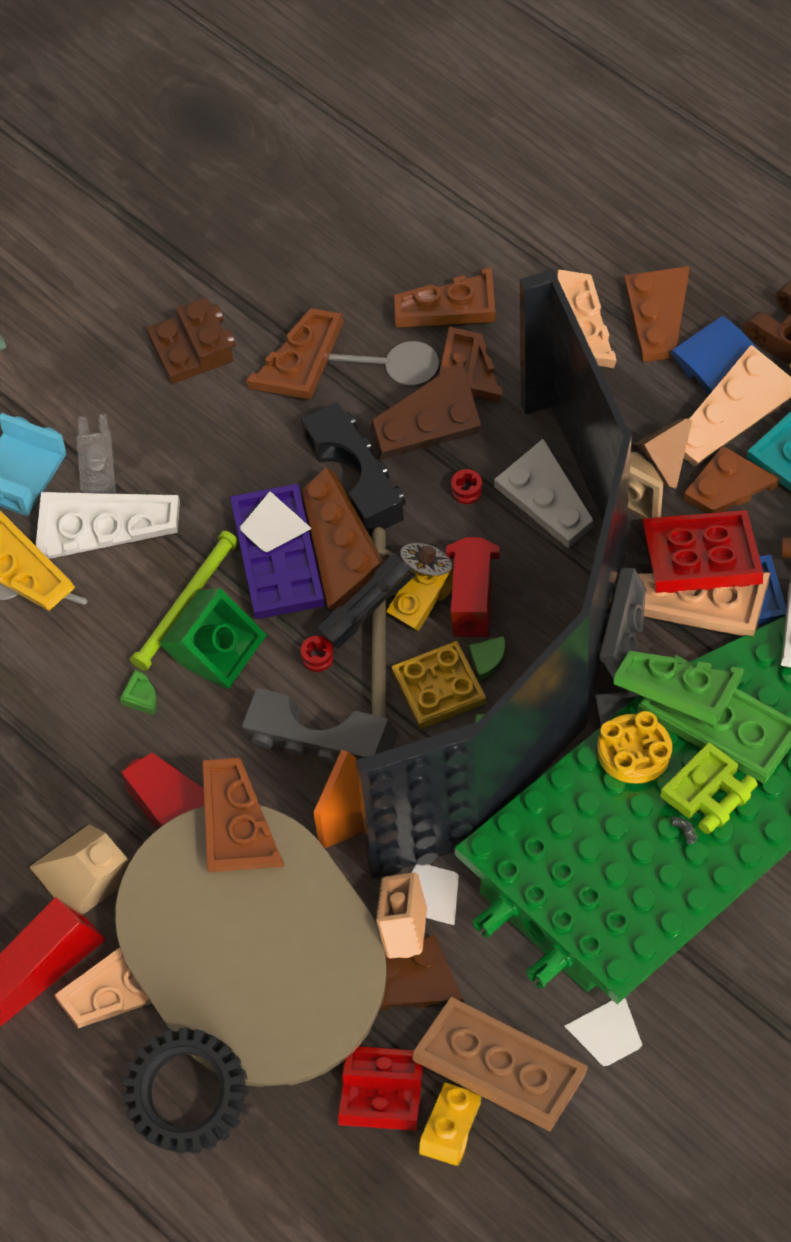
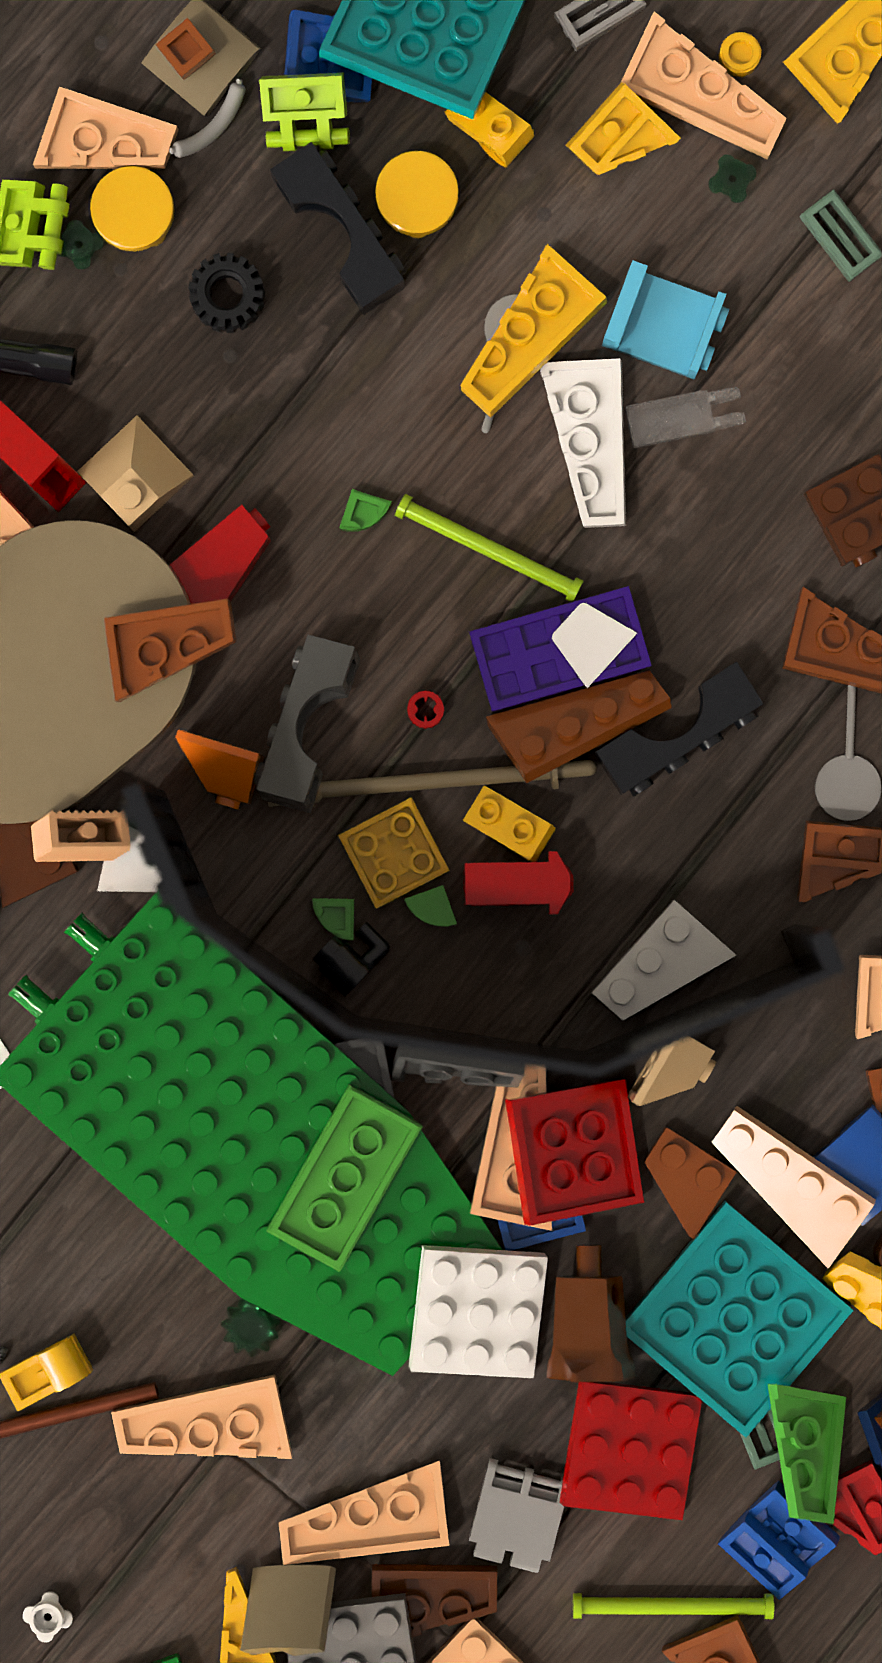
camera: 85 degrees right, 30 degrees up
green slope [159,588,267,689] -> none
black axle [316,553,415,649] -> none
reddish brown wedge [370,361,481,460] -> none
piece [400,543,452,575] -> none
red bush [451,469,482,504] -> none
yellow tile [597,711,672,784] -> none
bright green wing [613,650,744,726] -> none
medium nougat slope [632,418,693,488] -> none
lime plate [660,742,758,834] -> none
dark grey leg [671,816,697,844] -> none

